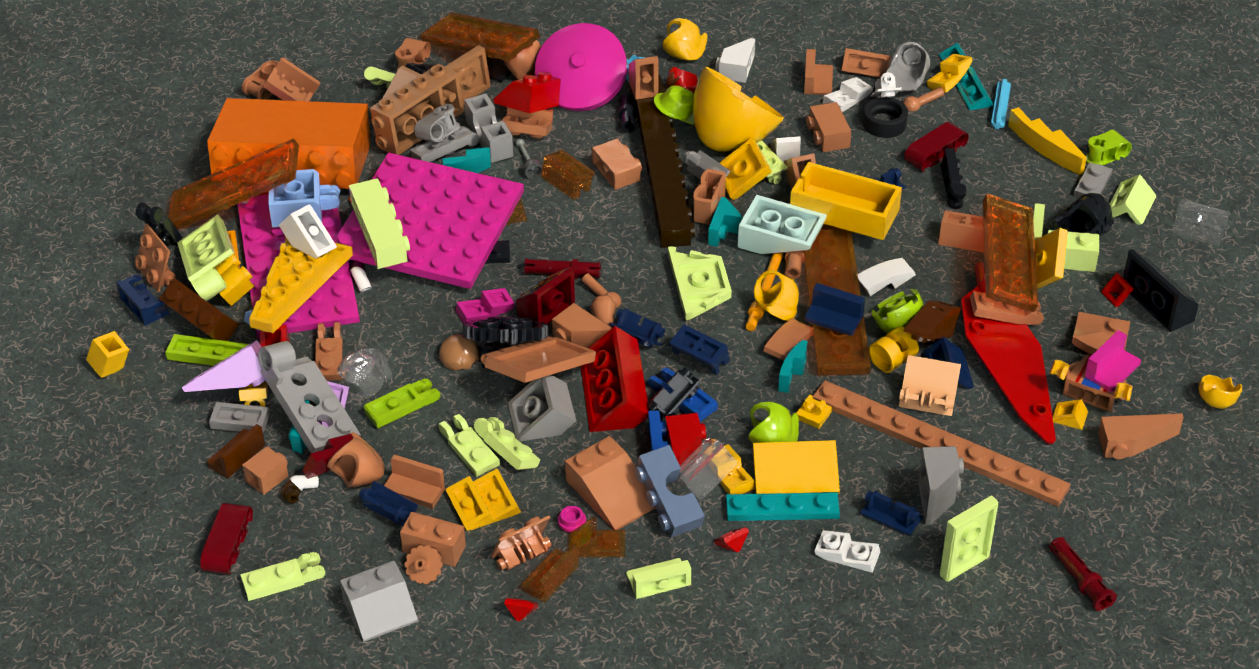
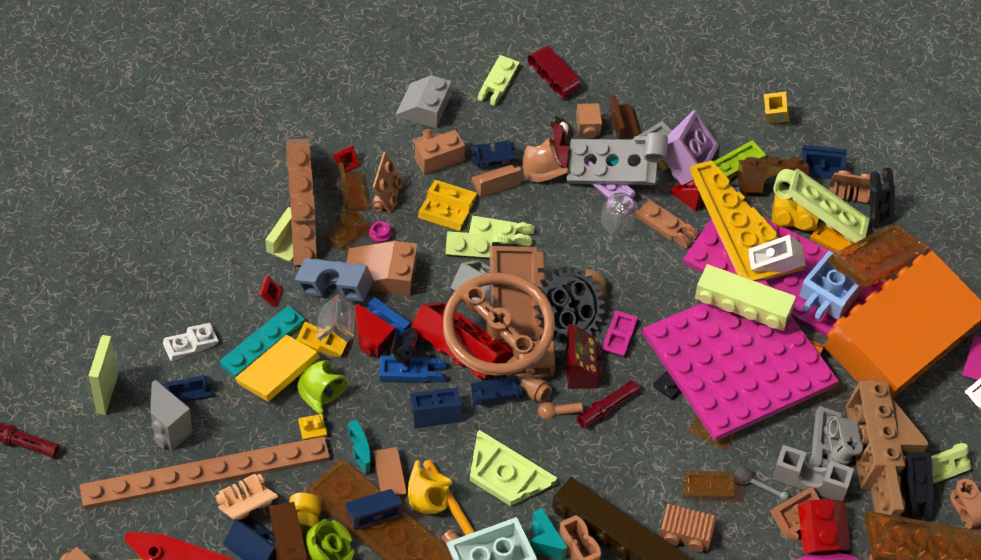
camera: 130 degrees right, 10 degrees up
lime hinge [363,378,441,429] -> none
teal slope [442,147,491,173] -> none
none -> nougat arch [286,139,317,265]
none -> nougat piece [443,273,555,375]

